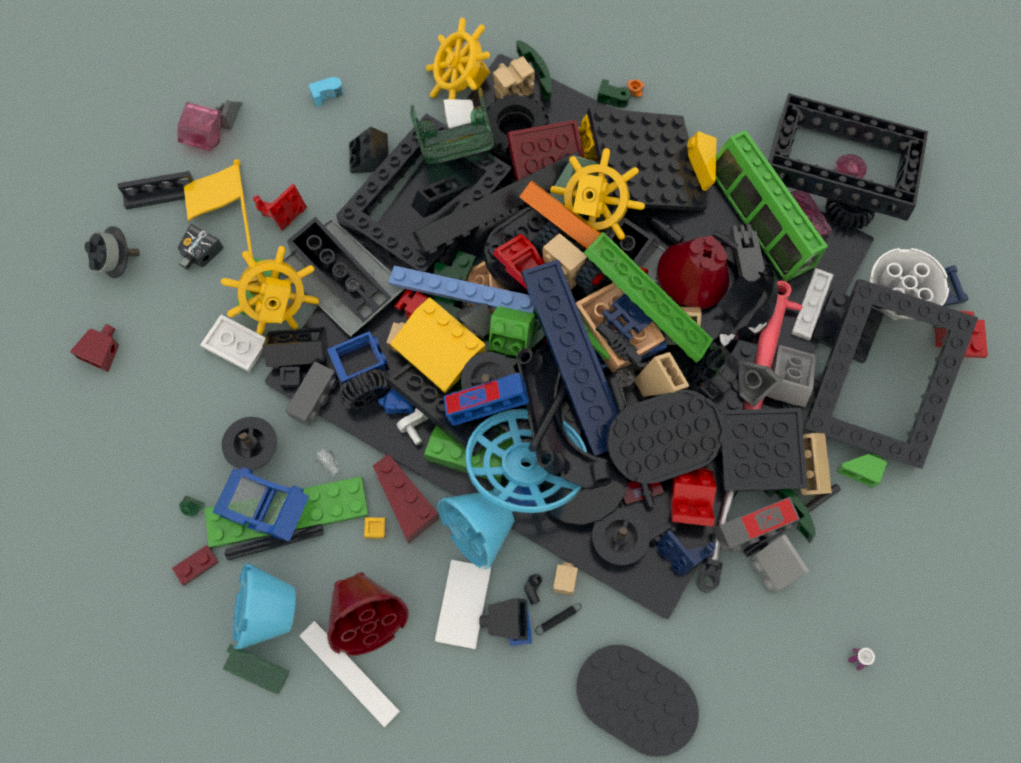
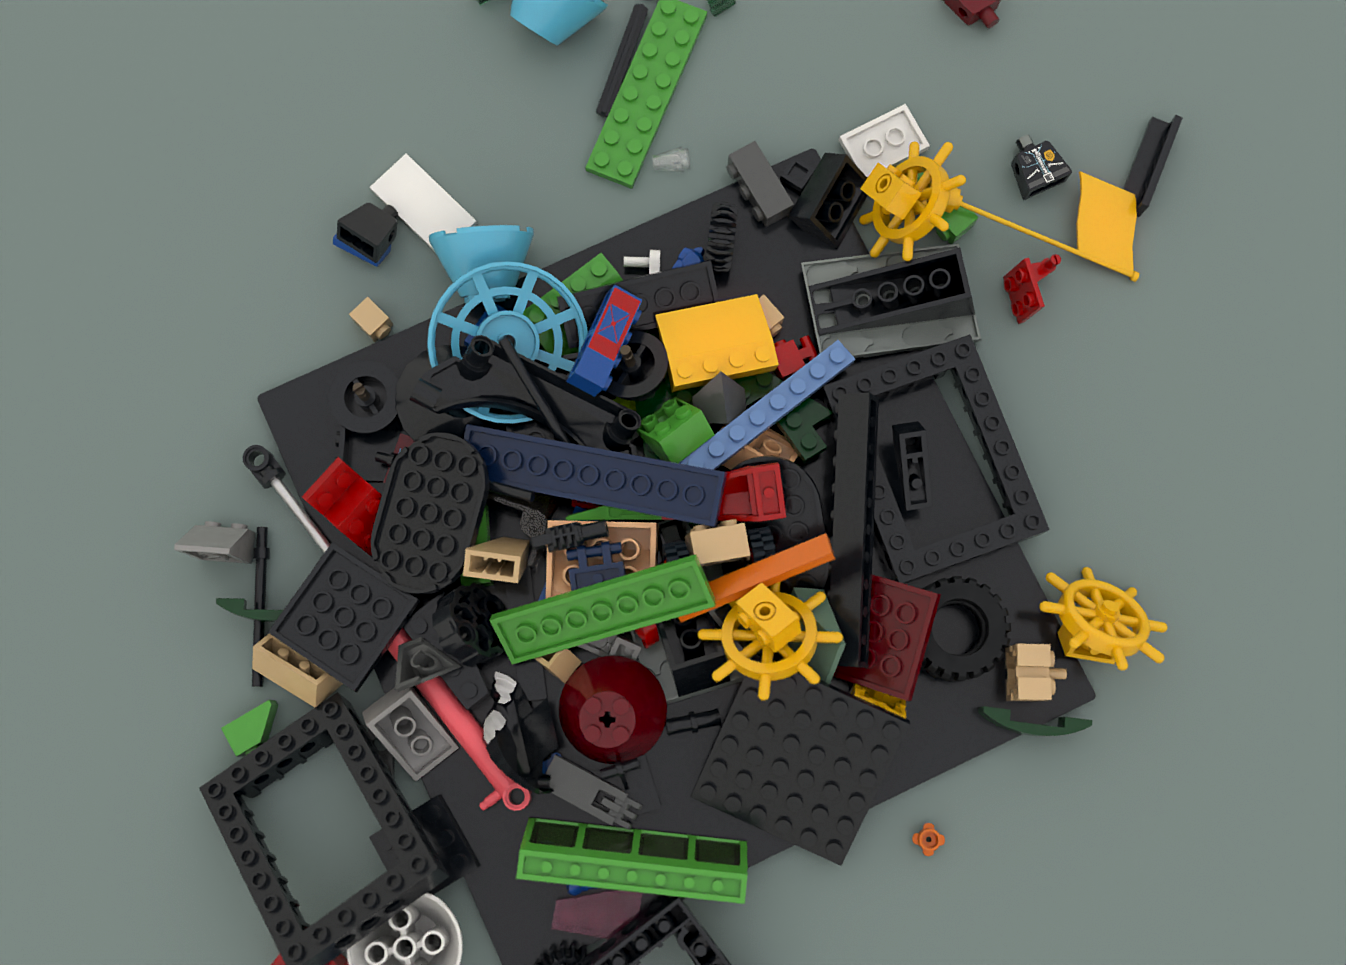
camera: 120 degrees right, 10 degrees up
black piece [84,226,140,278] -> none
clear pink slope [177,102,220,151] -> none
dark grey slope [205,100,242,130] -> none
blue window [212,467,309,541] -> none
black piece [222,417,277,470] -> none
white tile [300,621,400,727] -> none
medium azure leg [308,77,343,107] -> none
blue window [327,331,388,385] -> none
dark red cone [327,572,409,656] -> none
black slope [349,126,388,173] -> none
yellow tile [364,517,386,539] -> none
dark red wedge [373,454,440,544] -> none
clear green windscreen [410,88,494,165] -> none
white torso [444,100,484,135] -> none
black arm [524,574,542,606] -> none
black piece [535,603,582,635] -> none
black plate [576,645,699,757] -> none
dark green leg [597,79,631,108] -> none
dark blue plate [656,530,716,577] -> none
yellow slope [687,131,717,191] -> none
dark grey brick [712,497,800,552] -> none
white tile [791,268,833,340] -> none
white piece [848,648,875,671] -> none

